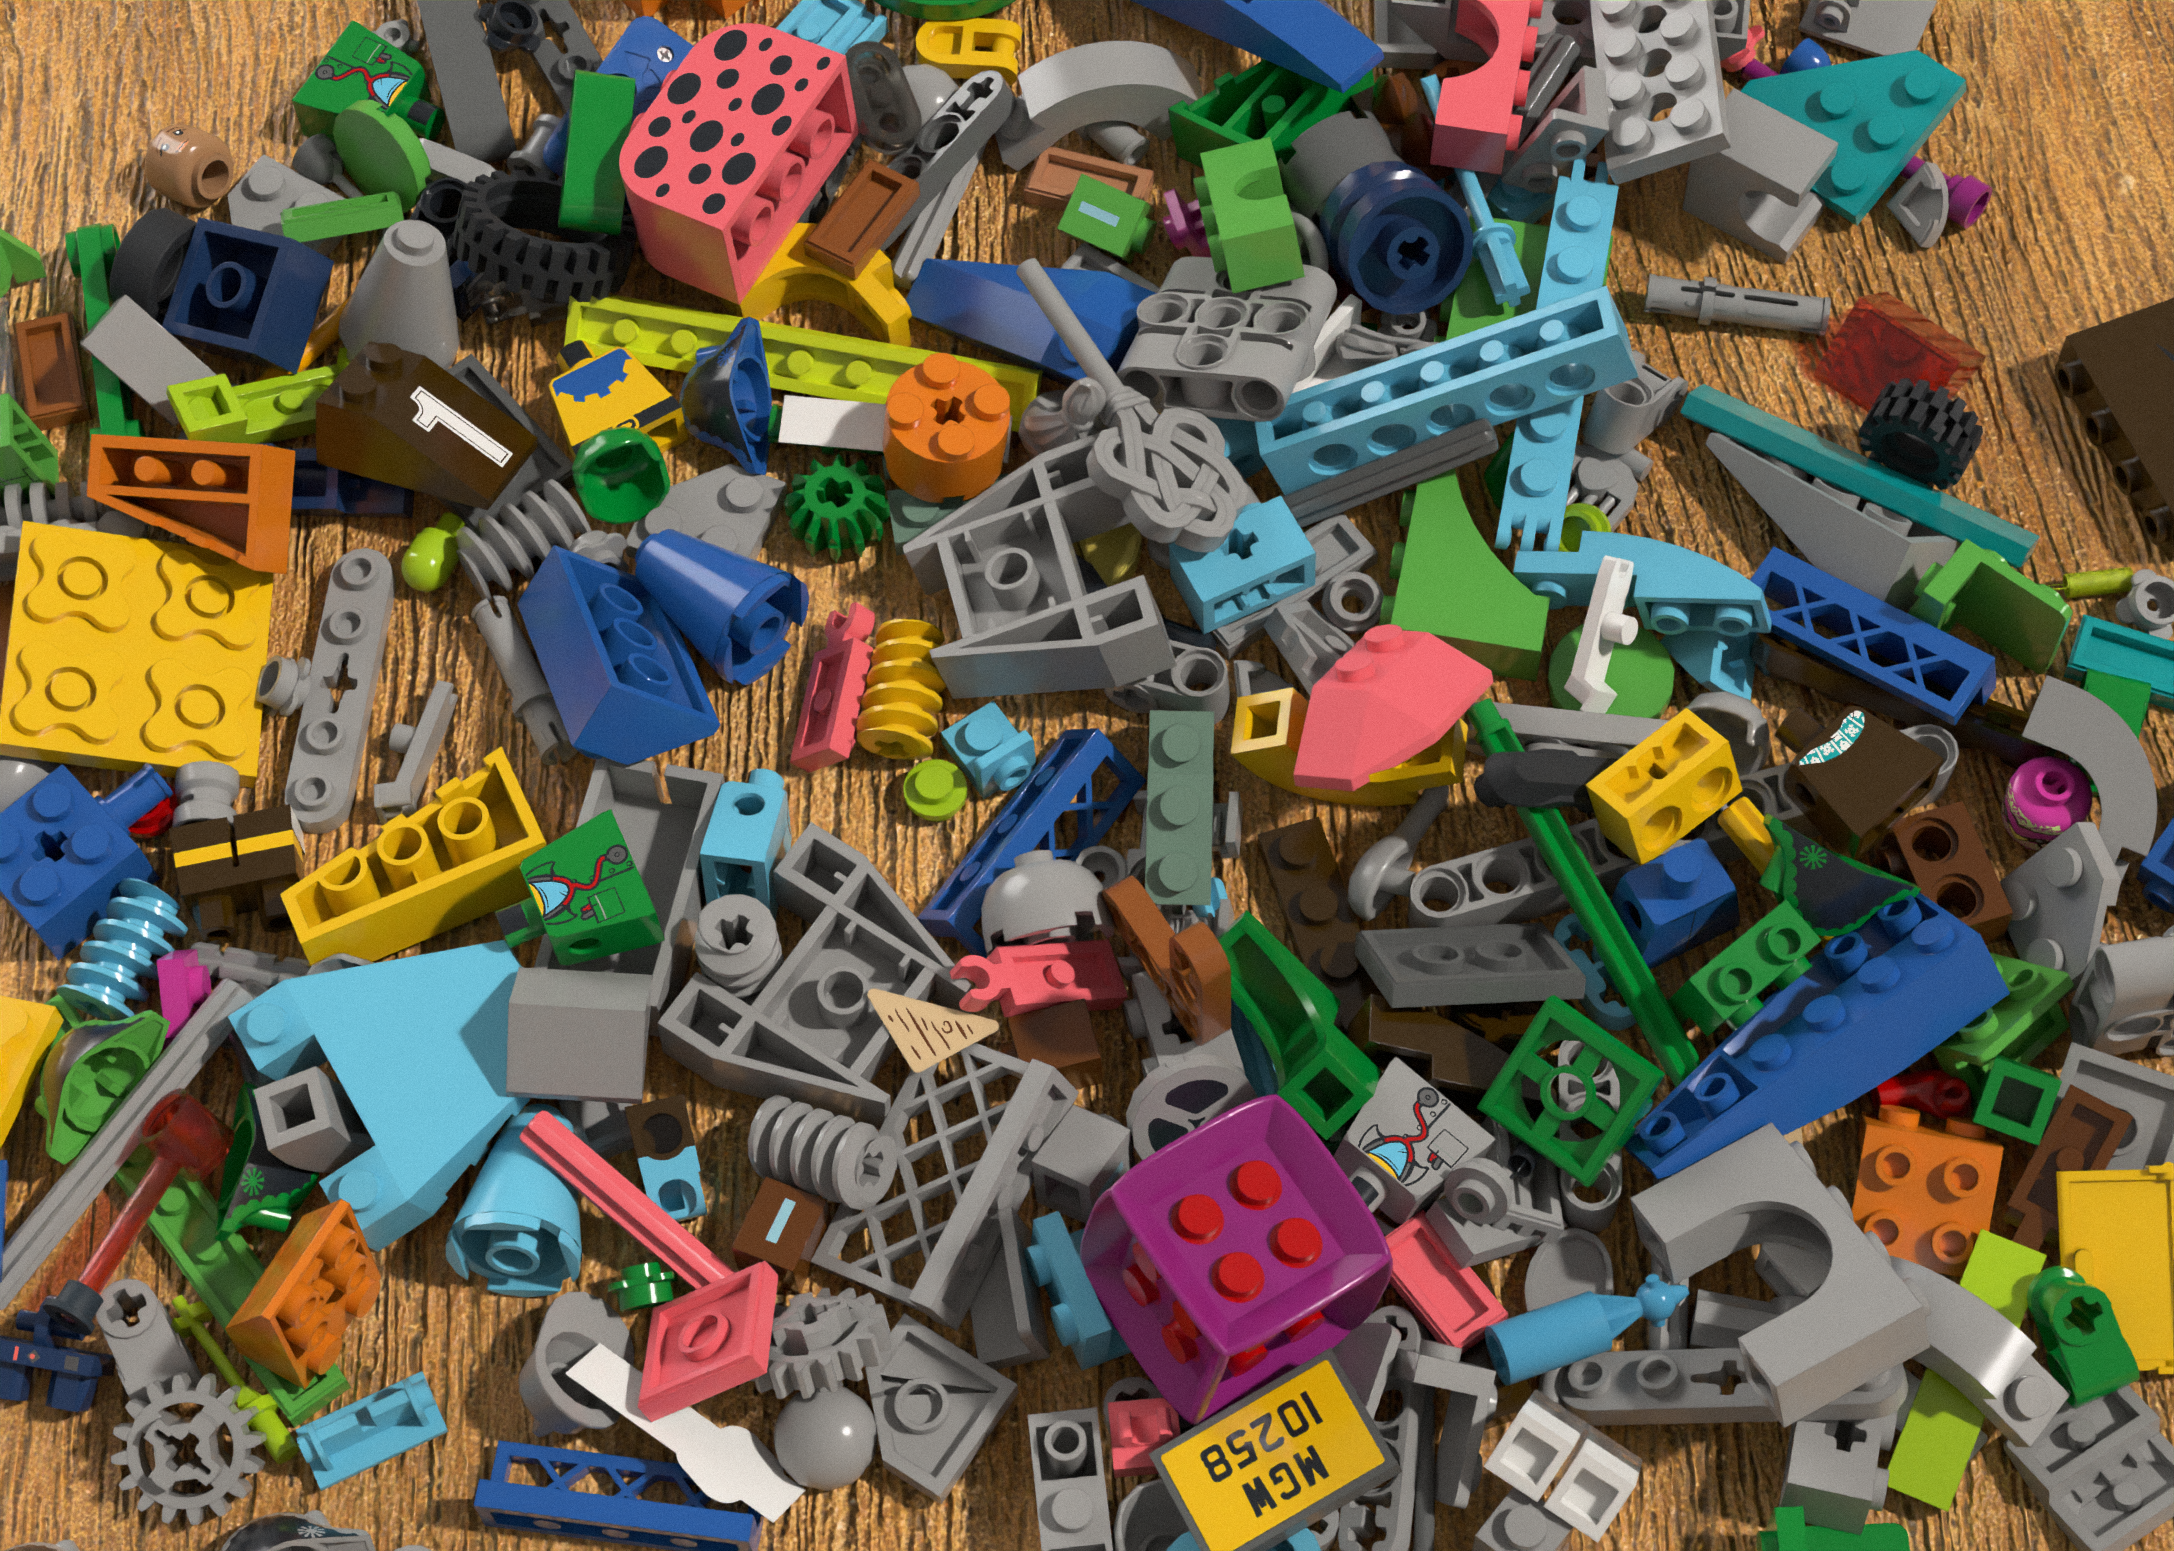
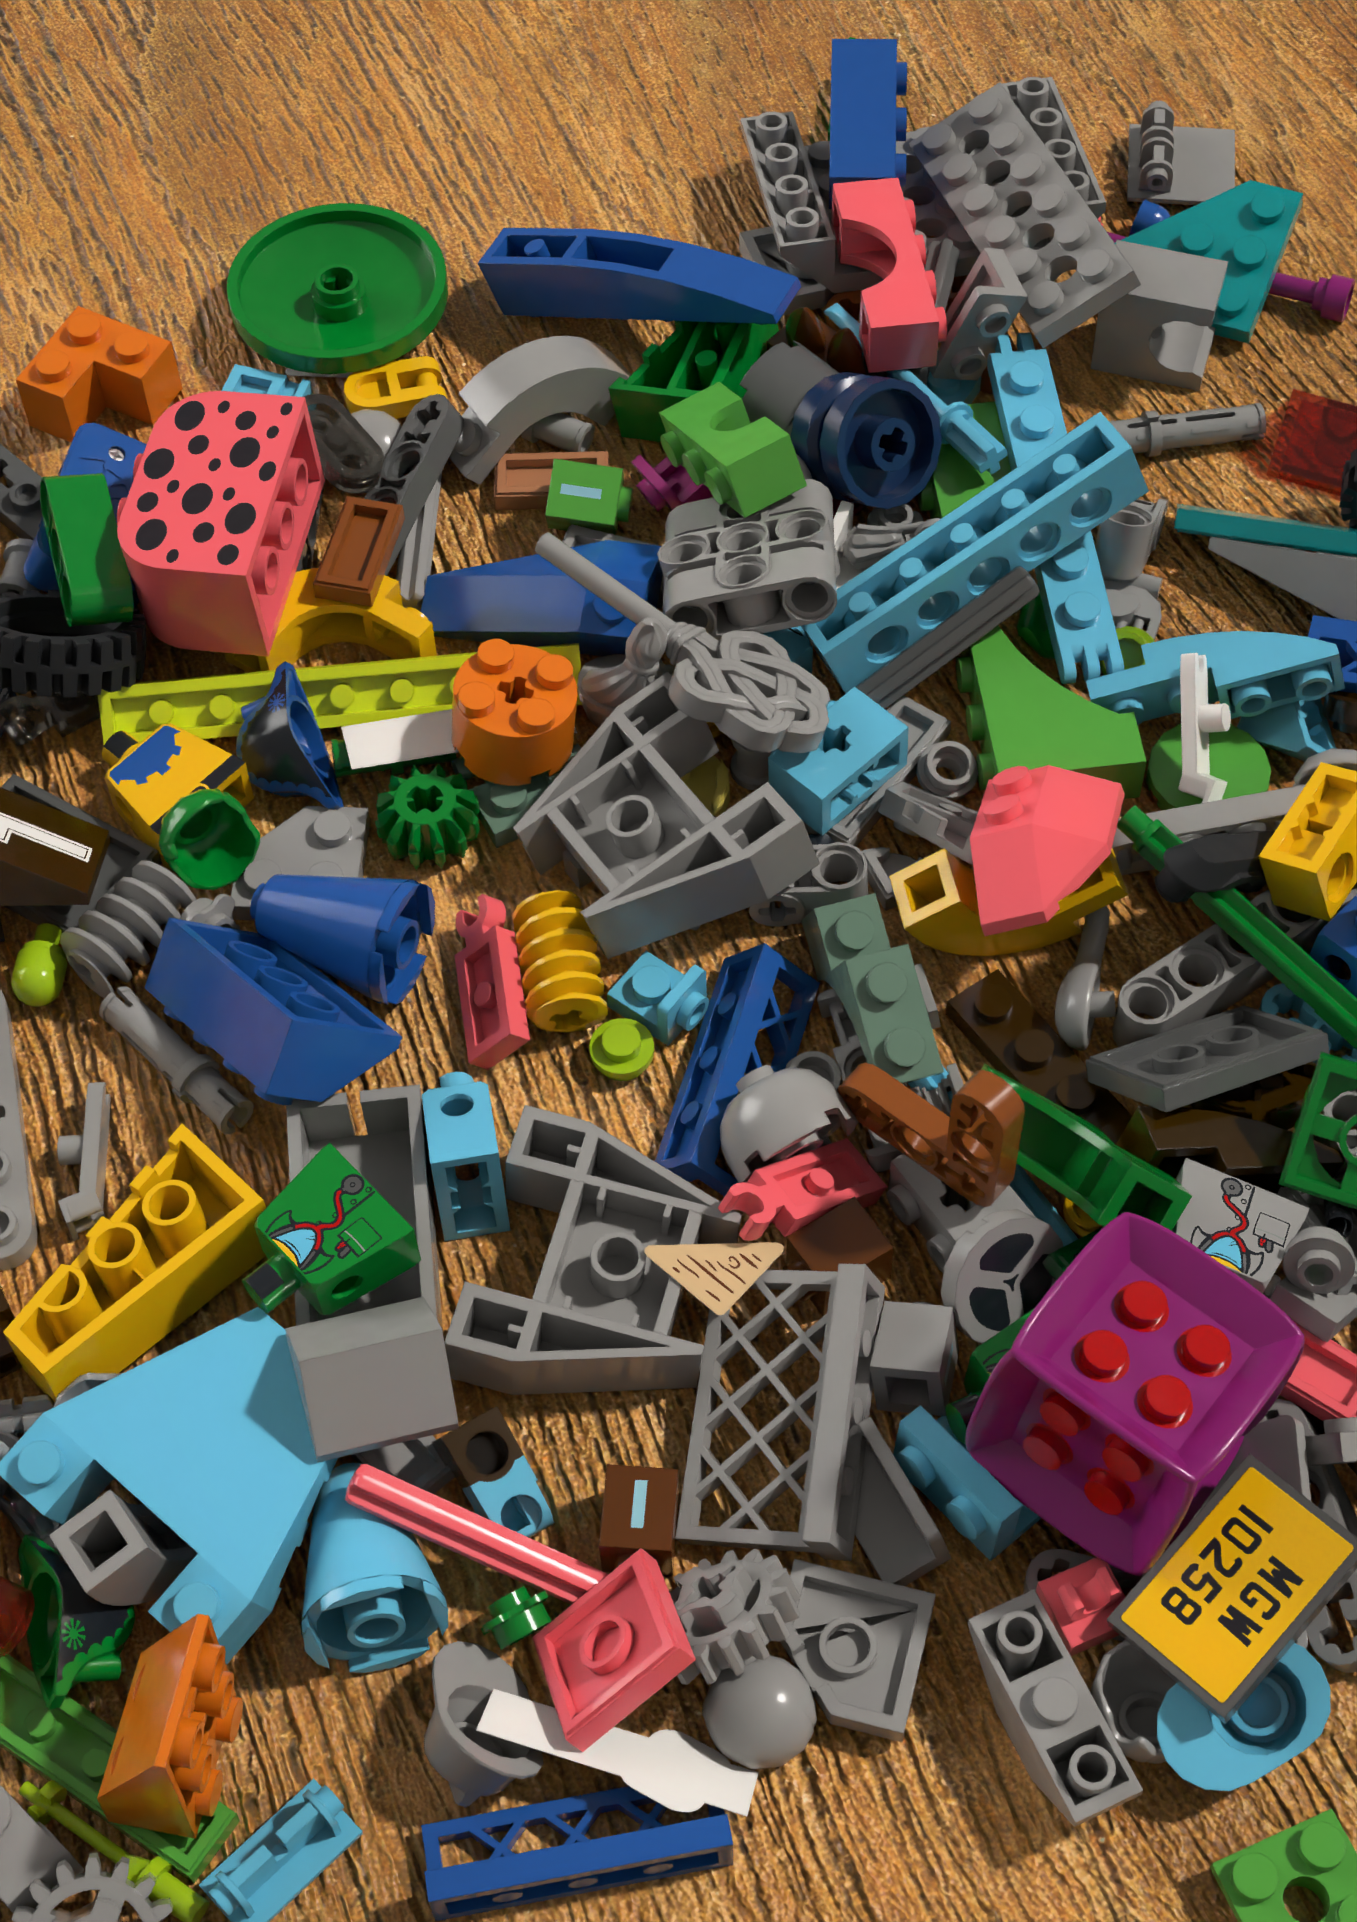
camera: 20 degrees left, 5 degrees down
light grey piece [695,894,784,1006] -> none
light grey piece [748,1095,898,1210] -> none
light grey tile [1886,162,1949,248] -> none

